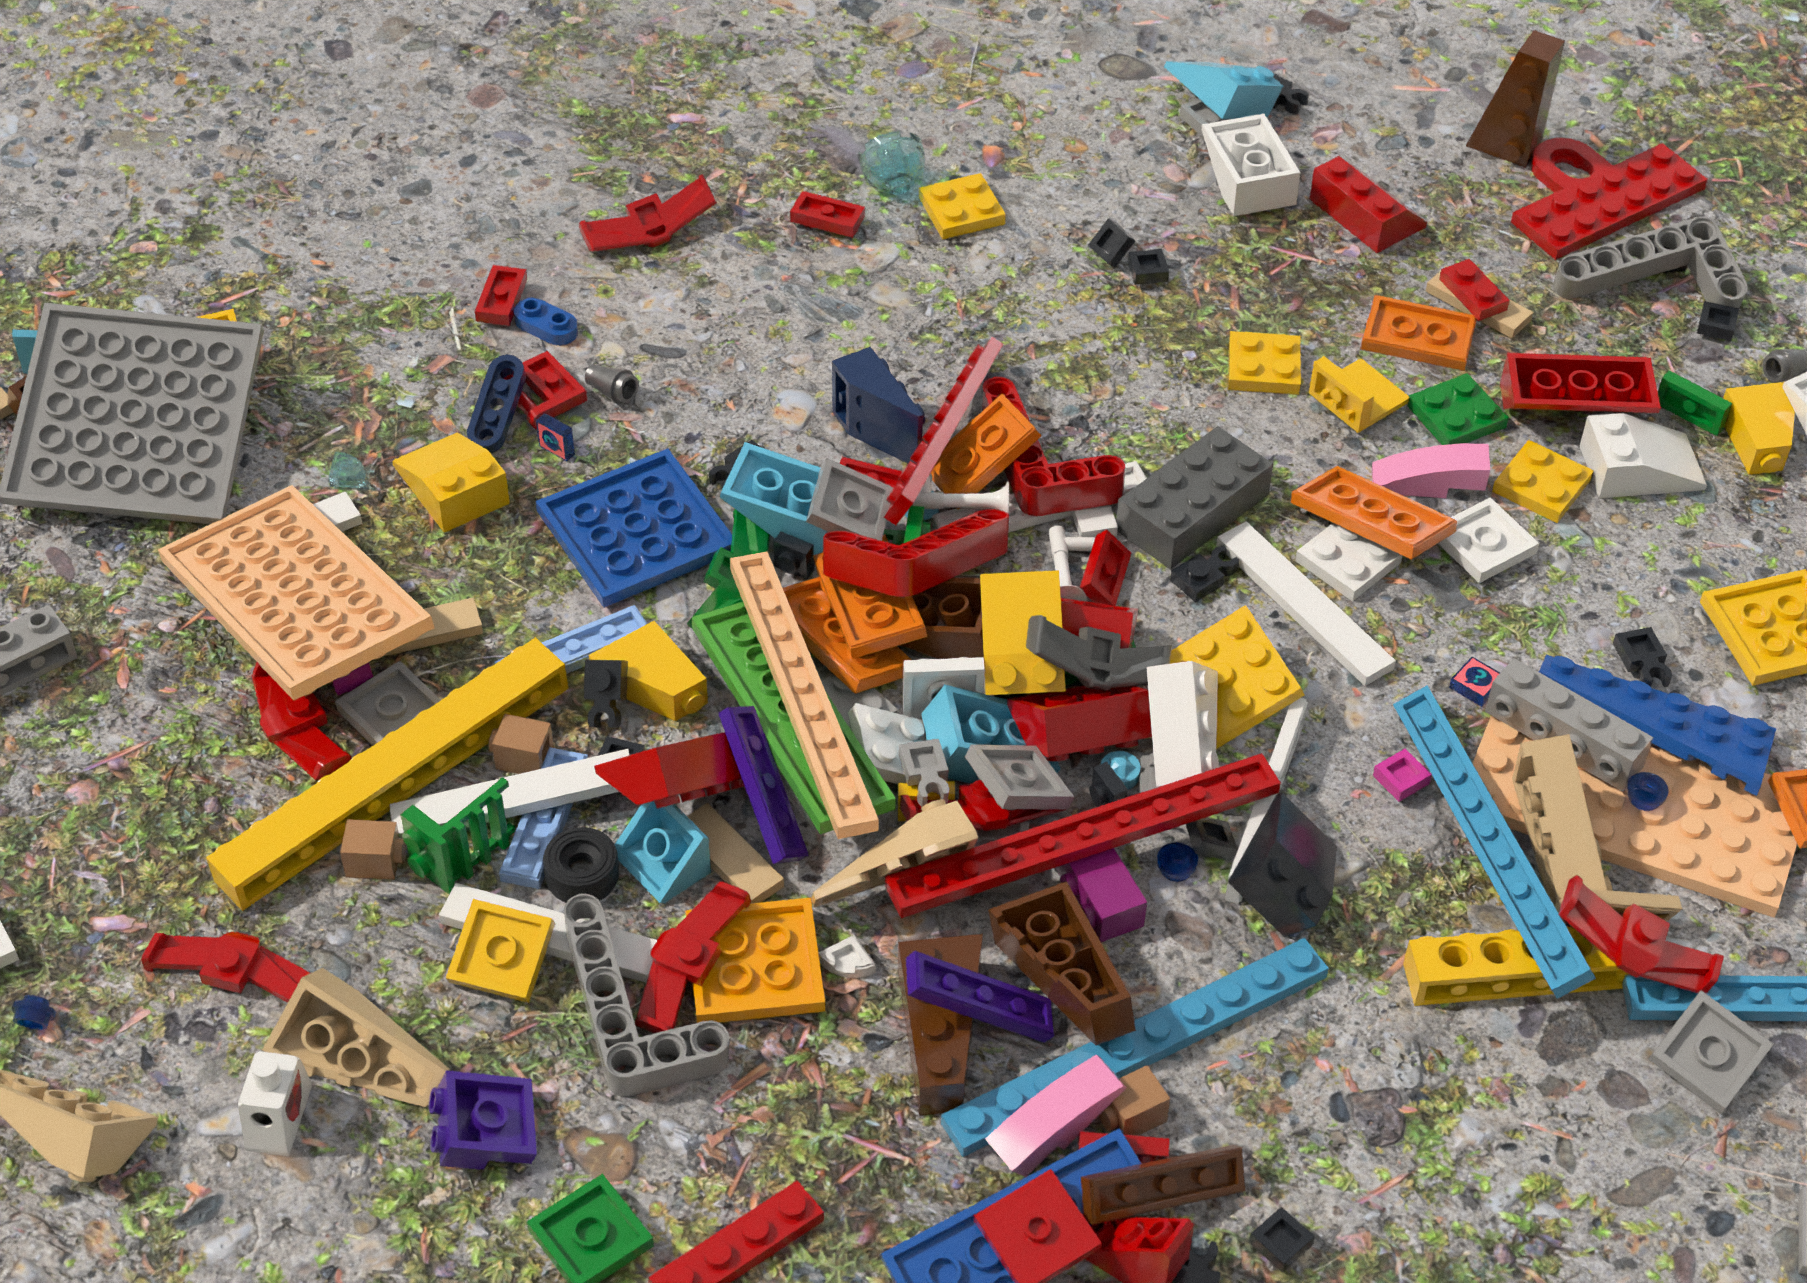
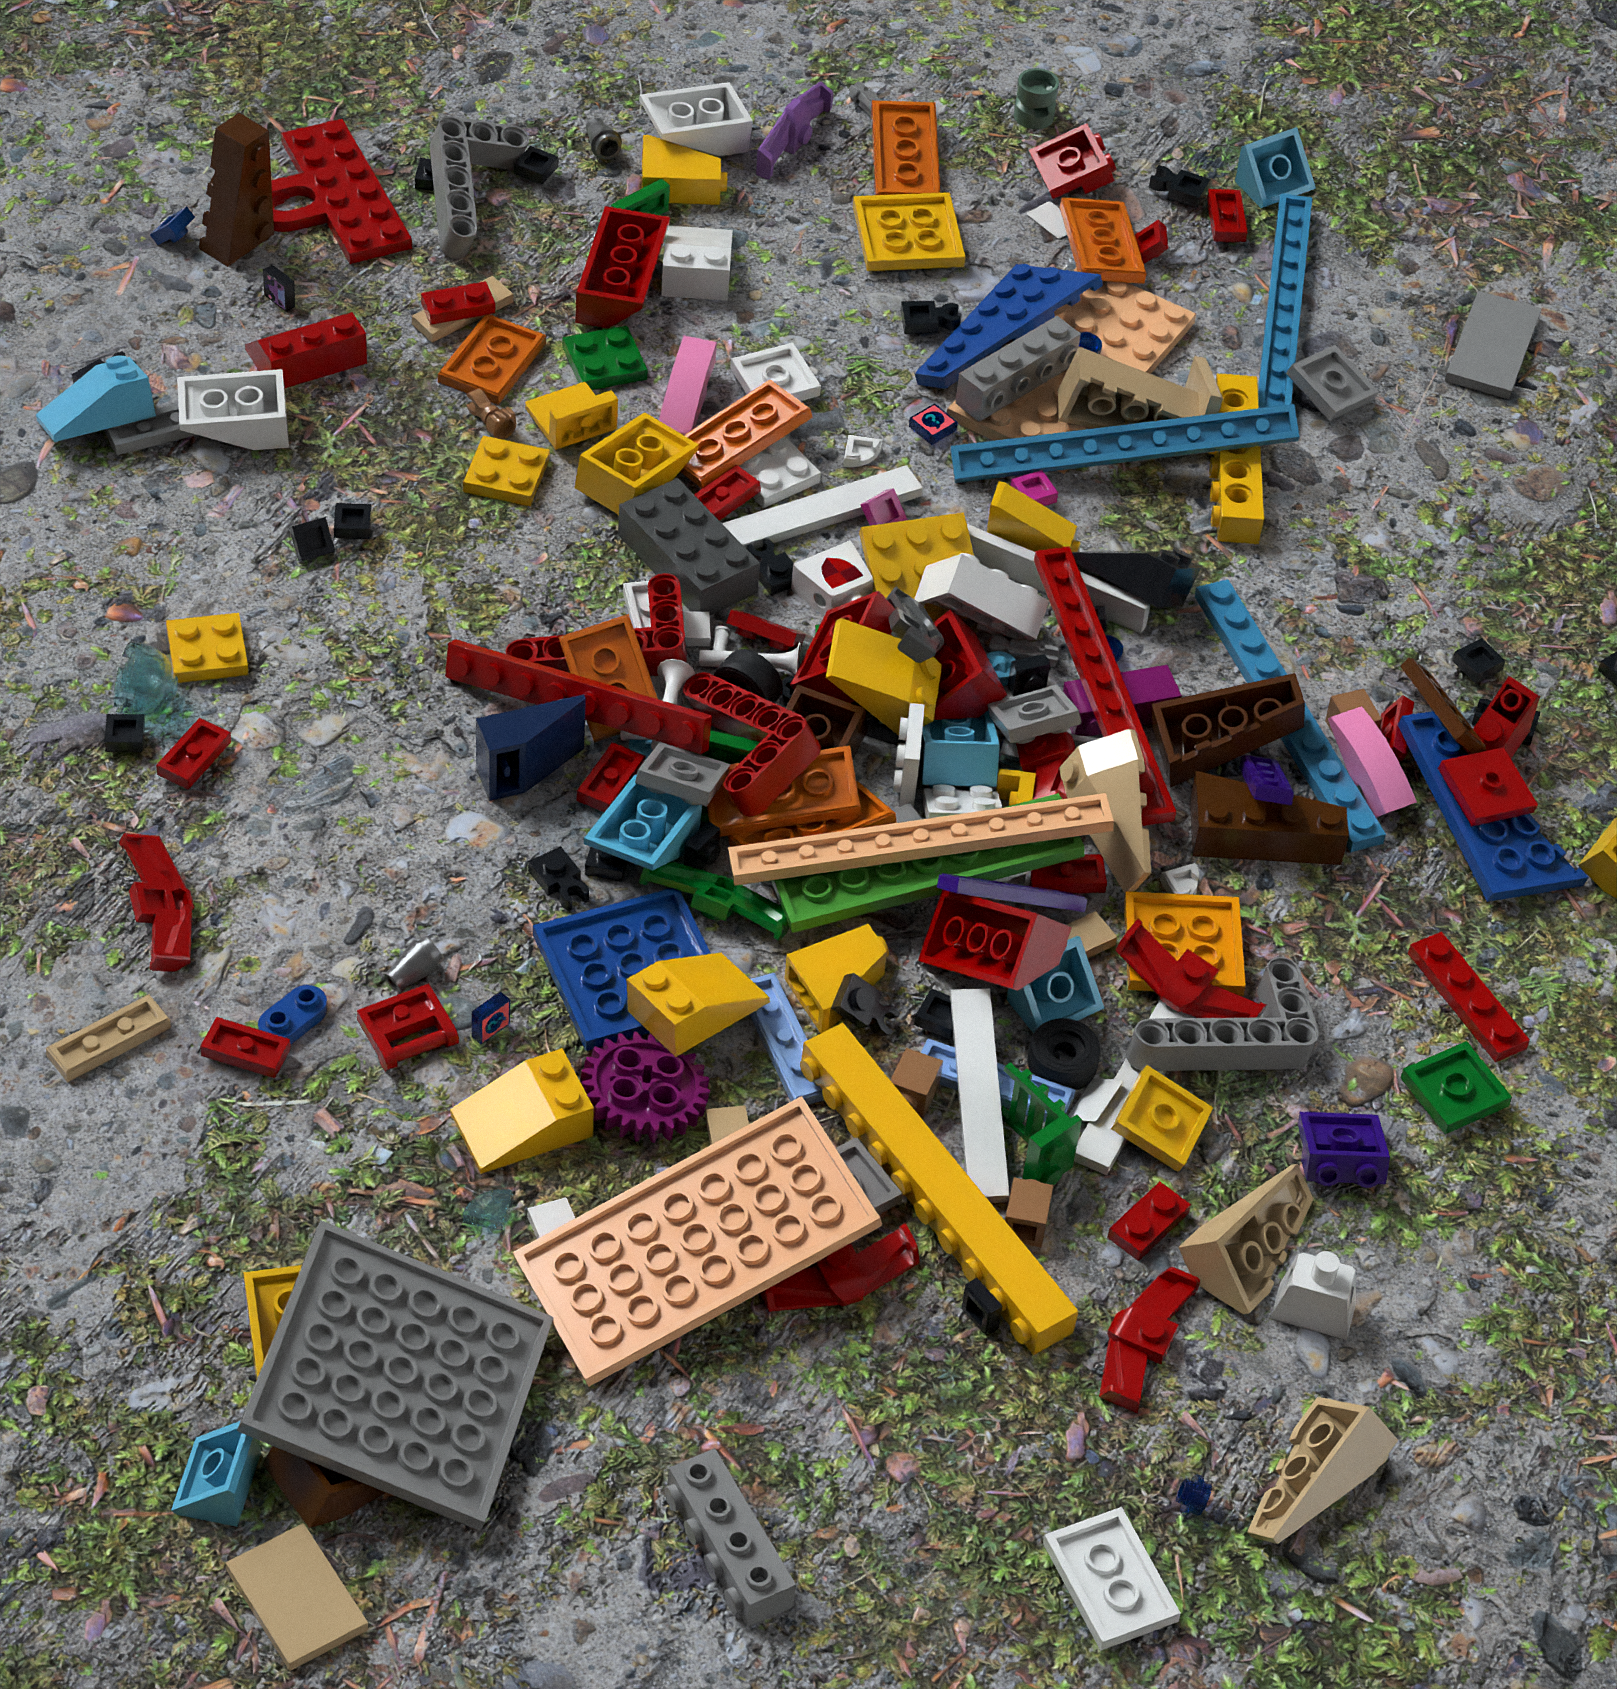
camera: 85 degrees left, 0 degrees up
dark blue plate [467,355,526,453] -> none
light grey plate [898,739,949,807] -> none
yellow plate [1492,440,1594,523] -> none
red plate [1558,875,1724,994] -> none
none -> tan tile [46,994,171,1083]
none -> black plate [104,714,145,752]
none -> blue plate [150,207,195,245]
none -> black tile [263,265,295,312]
none -> medium nougat piece [466,389,516,440]
none -> yellow slope [574,412,699,515]
none -> magenta gear [580,1032,710,1143]
none -> yellow slope [626,953,770,1057]
none -> red plate [694,464,761,521]
none -> black tyre [714,649,783,703]
none -> white torso [791,540,874,617]
none -> white tile [843,435,882,468]
none -> dark pink plate [860,488,908,526]
none -> black tile [961,1277,1003,1336]
none -> yellow slope [987,481,1081,552]
none -> red plate [1029,854,1107,893]
none -> white sticker [1068,1078,1123,1122]
none -> red plate [1107,1181,1191,1261]

